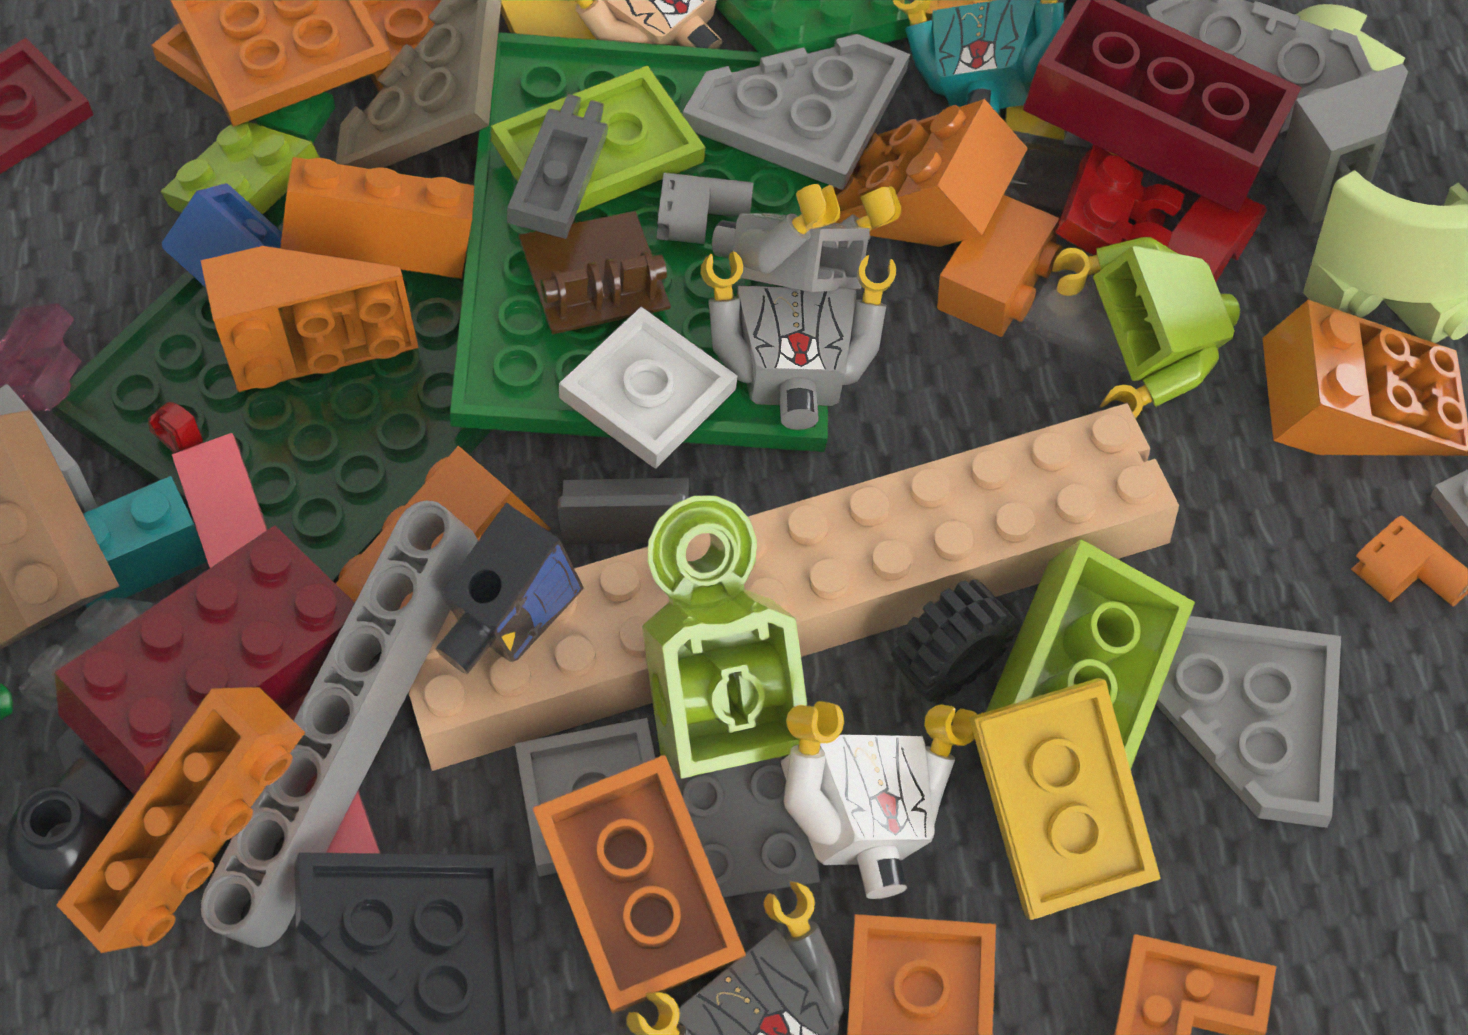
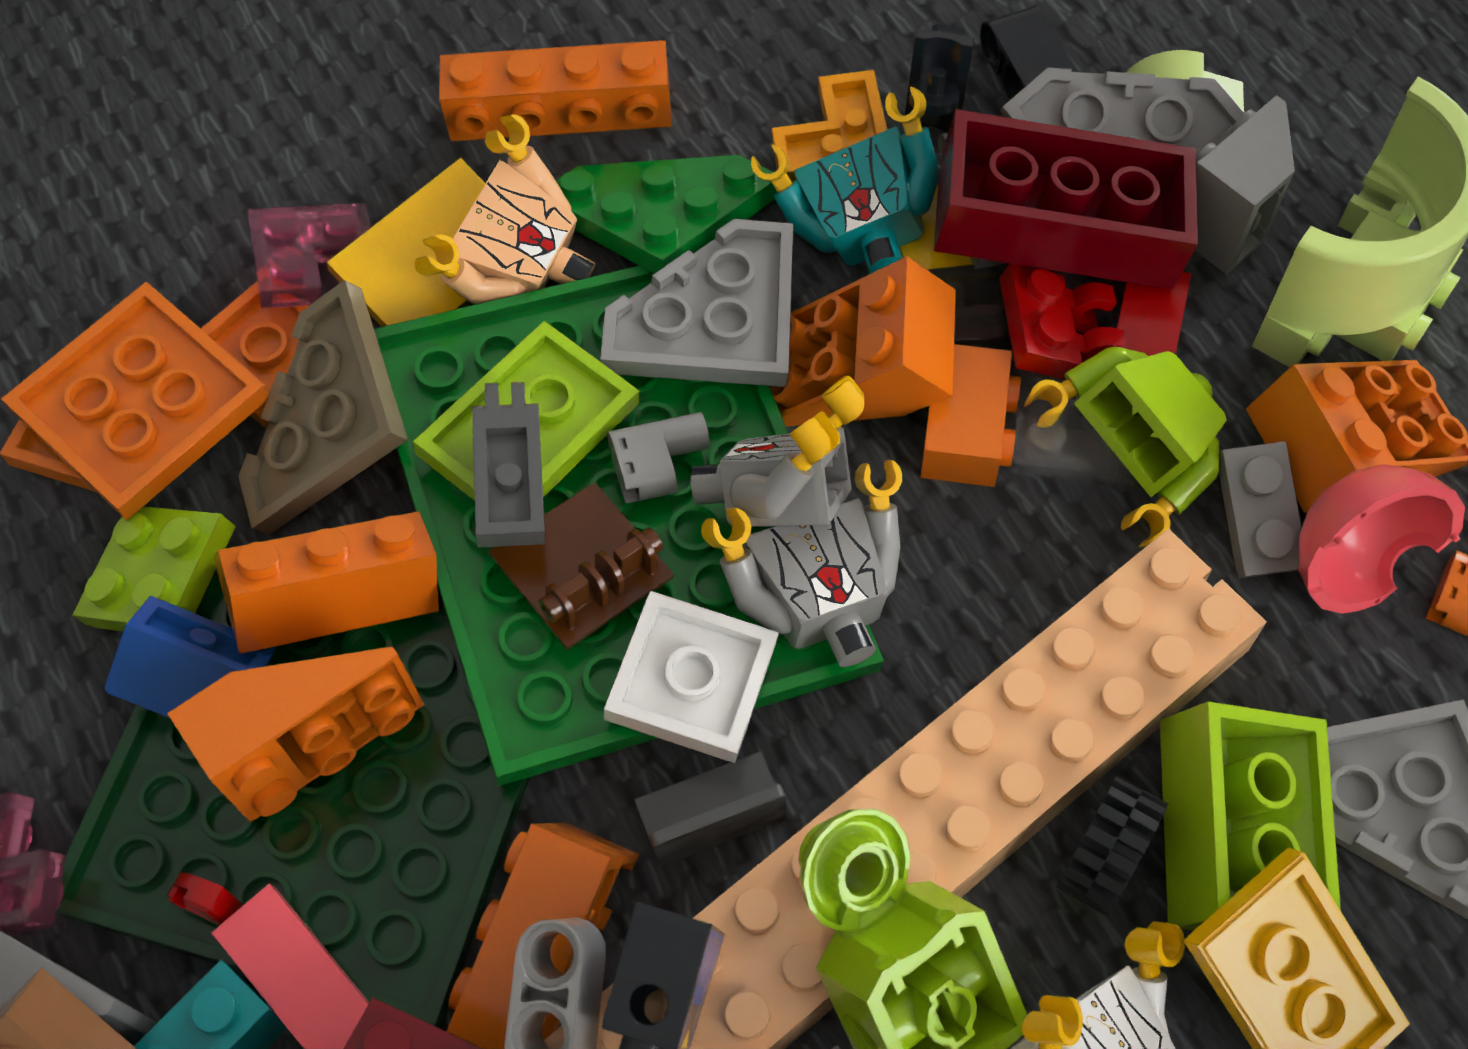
camera: 20 degrees left, 5 degrees up
green plate [256,92,335,144] -> none
none -> light grey plate [1219,441,1302,579]
none -> coral cylinder [1297,464,1465,614]

